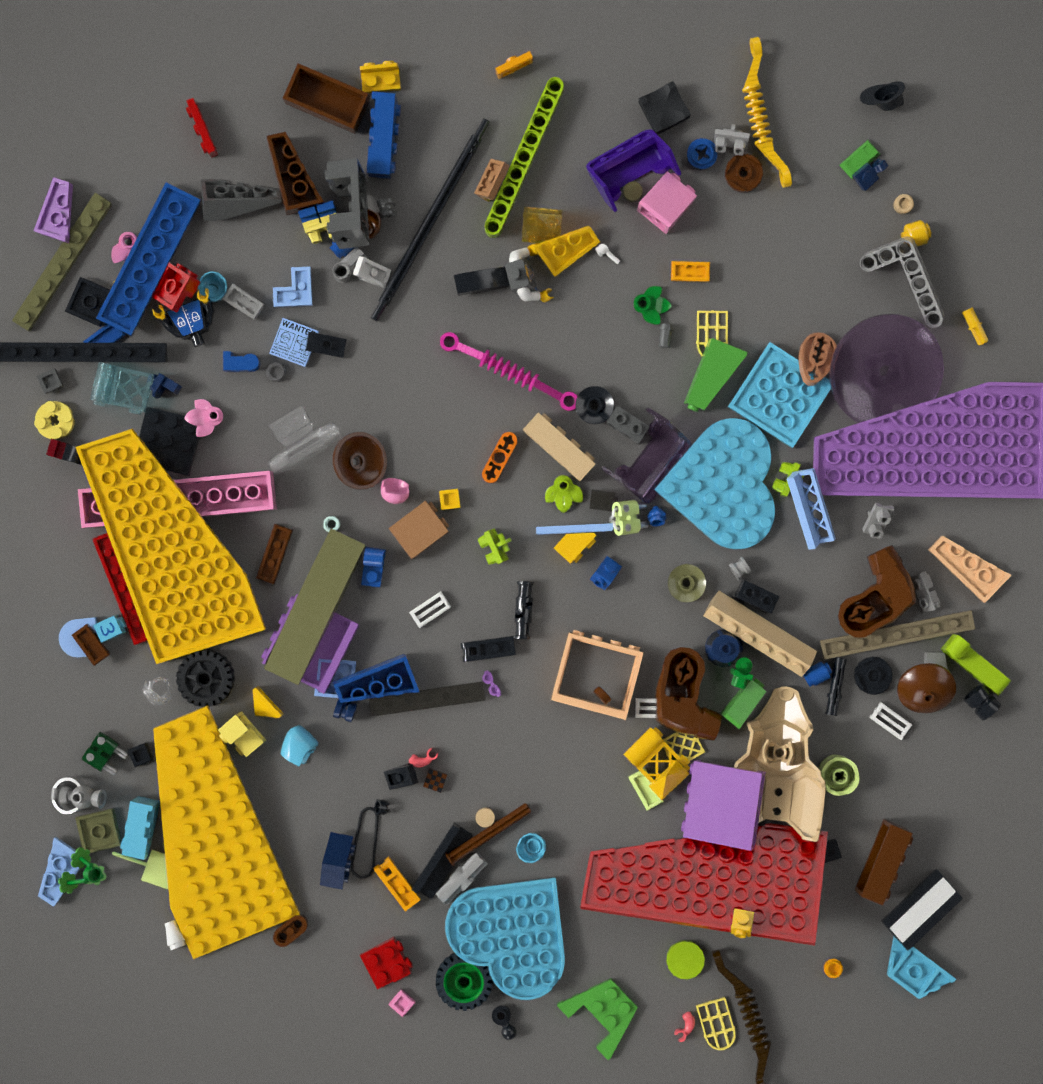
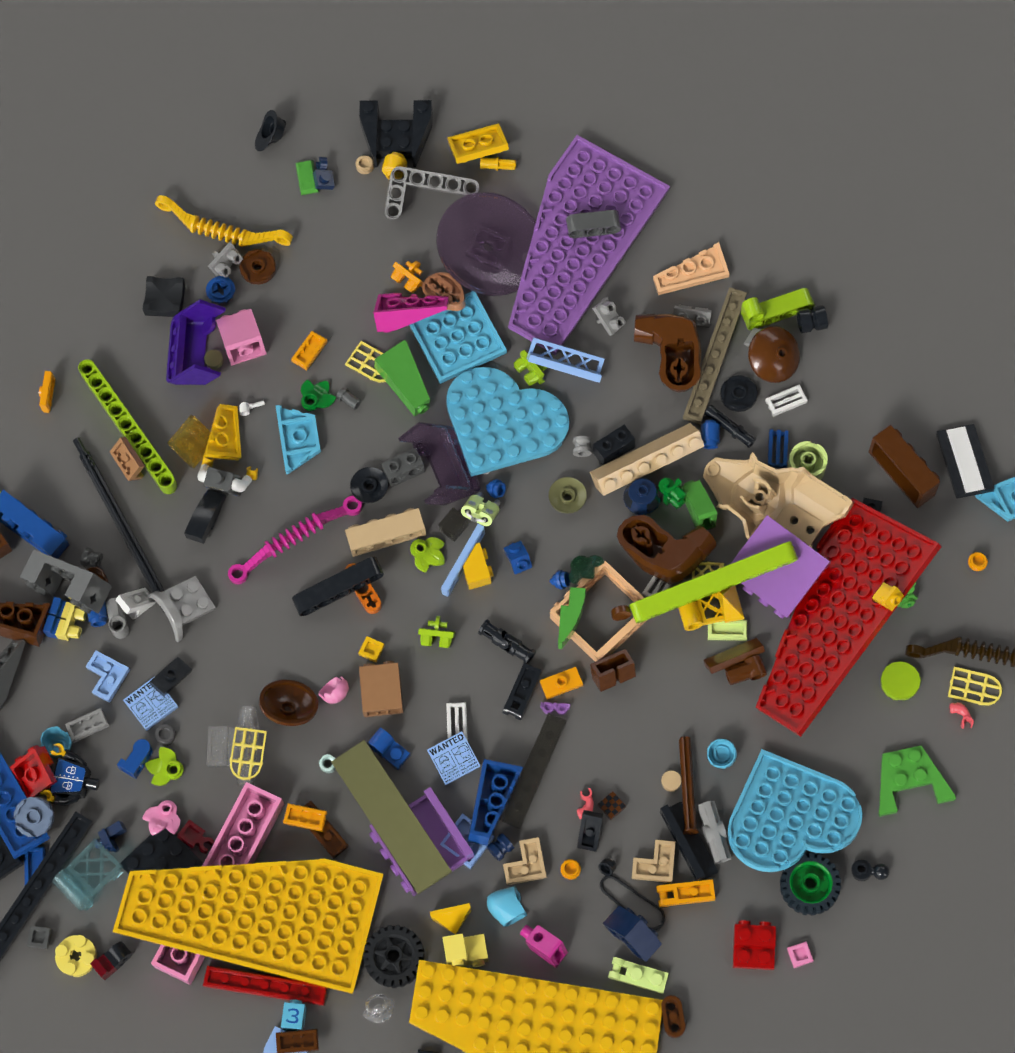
camera: 60 degrees left, 20 degrees down
none -> sand blue tile [14,797,54,837]
none -> lime plate [145,747,184,786]
none -> light grey piece [148,576,216,642]
none -> dark red plate [177,819,214,854]
none -> light yellow window [229,727,267,780]
none -> medium azure wing [276,405,321,474]
none -> light orange plate [283,803,327,832]
none -> black beam [292,556,384,616]
none -> black wedge [359,100,433,167]
none -> dark pink wedge [373,293,449,333]
none -> light orange hips [391,261,423,293]
none -> light blue tile [427,731,481,785]
none -> yellow plate [447,123,509,164]
none -> tan plate [503,837,547,885]
none -> dark pink torso [520,925,568,969]
none -> light orange plate [539,667,583,700]
none -> blue plate [549,570,570,590]
none -> bright green slope [558,587,586,649]
none -> light orange plate [561,859,581,880]
none -> dark grey beam [566,210,621,238]
none -> clear green plate [569,555,604,584]
none -> reddish brown piece [590,649,636,692]
none -> yellowish green plate [608,957,669,994]
none -> lime beam [629,541,799,623]
none -> tan plate [632,840,675,883]
none -> reddish brown tile [703,638,765,674]
none -> reddish brown piece [725,655,767,685]
none -> blue tile [767,429,789,468]

